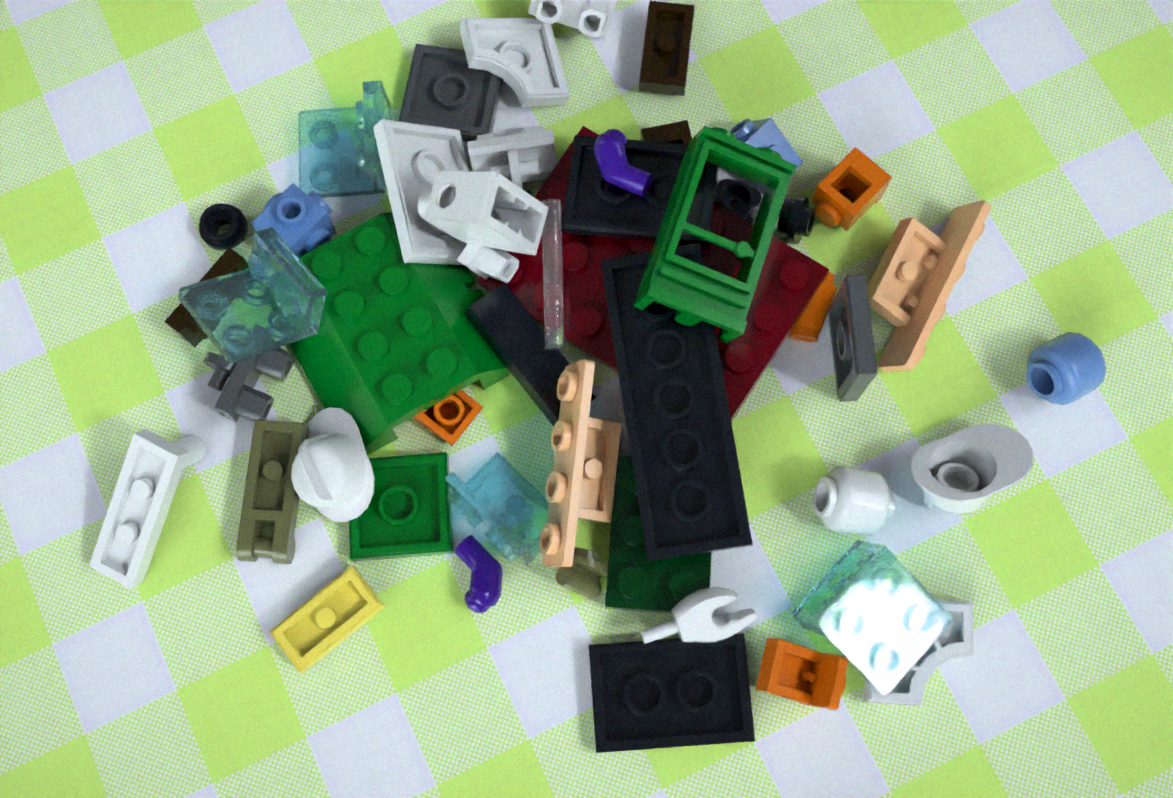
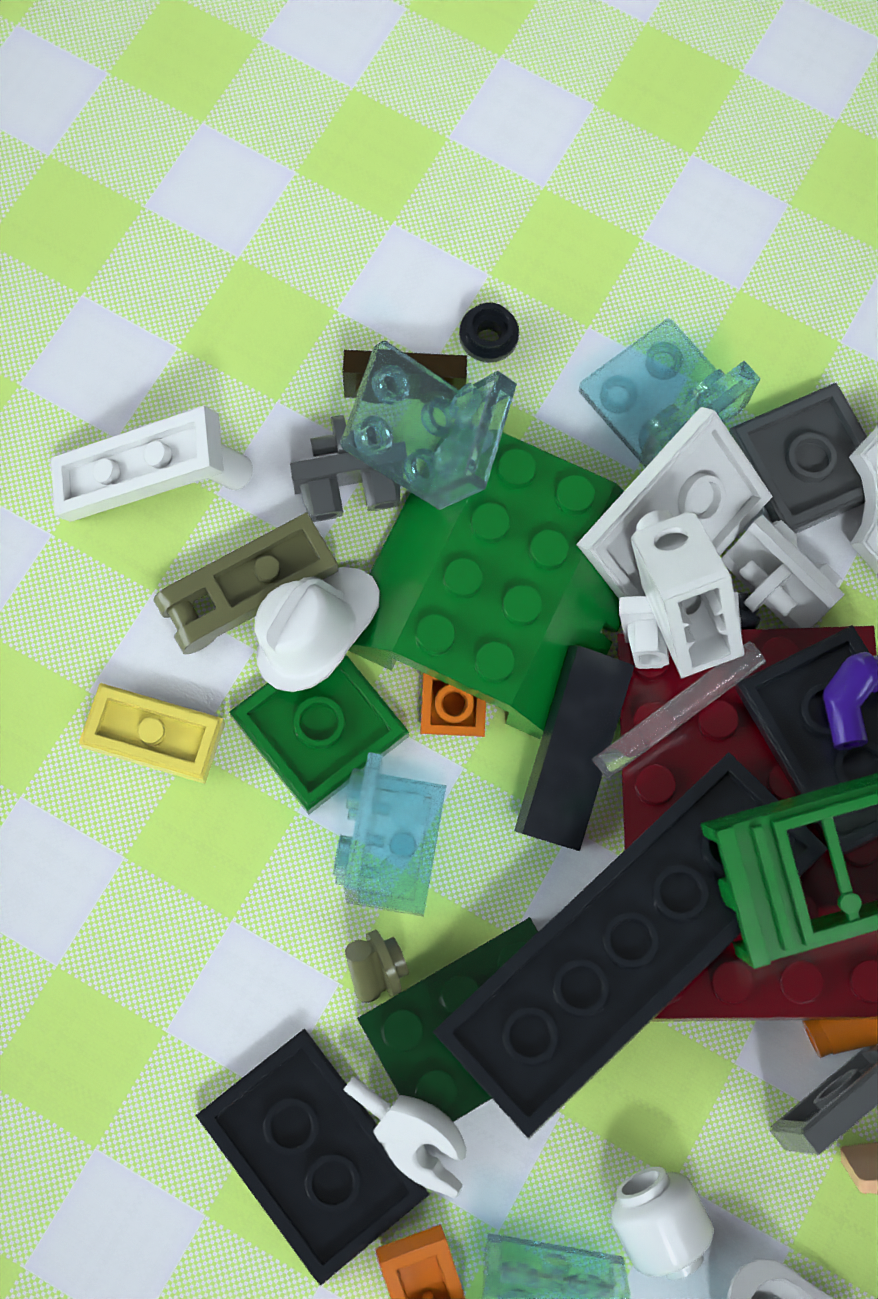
camera: 45 degrees right, 0 degrees up
medium blue brick [252,183,336,266] -> none
dark purple arm [454,535,503,613] -> none
light nougat bracket [539,359,622,568] -> none

